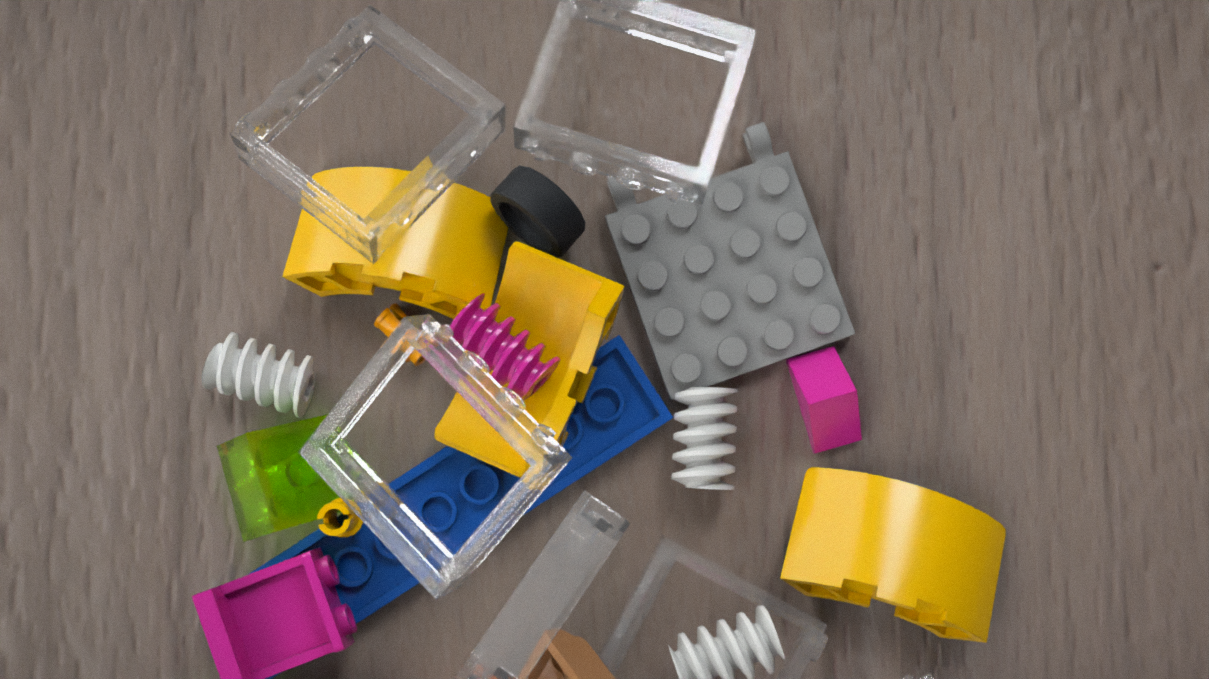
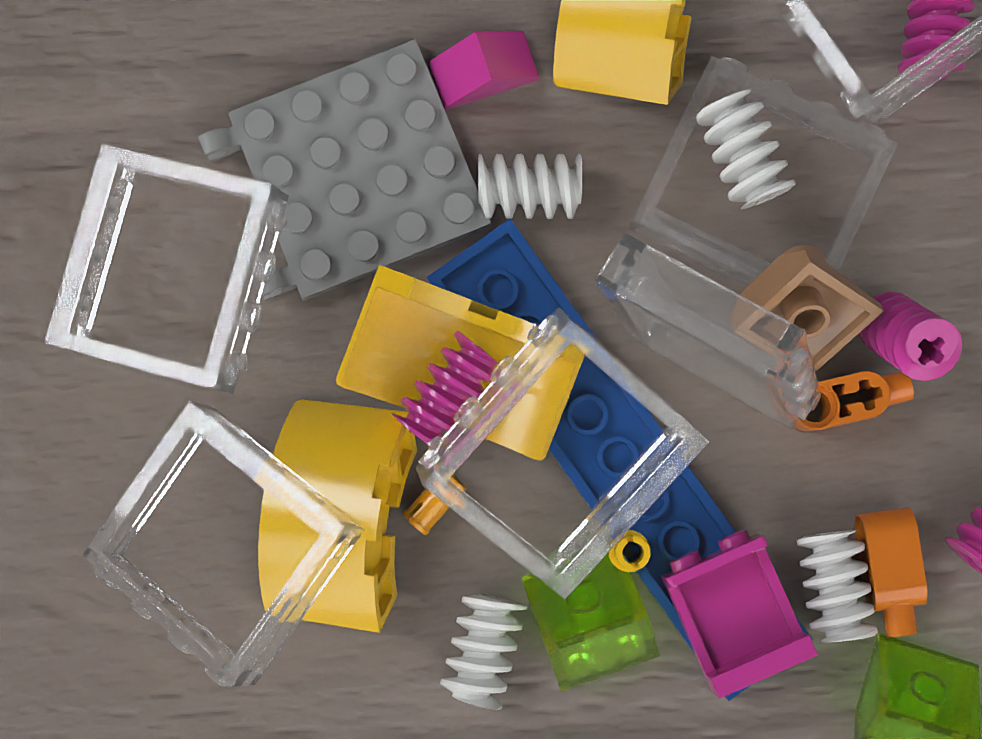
camera: 95 degrees left, 0 degrees up
black tyre [490,165,586,258] -> none

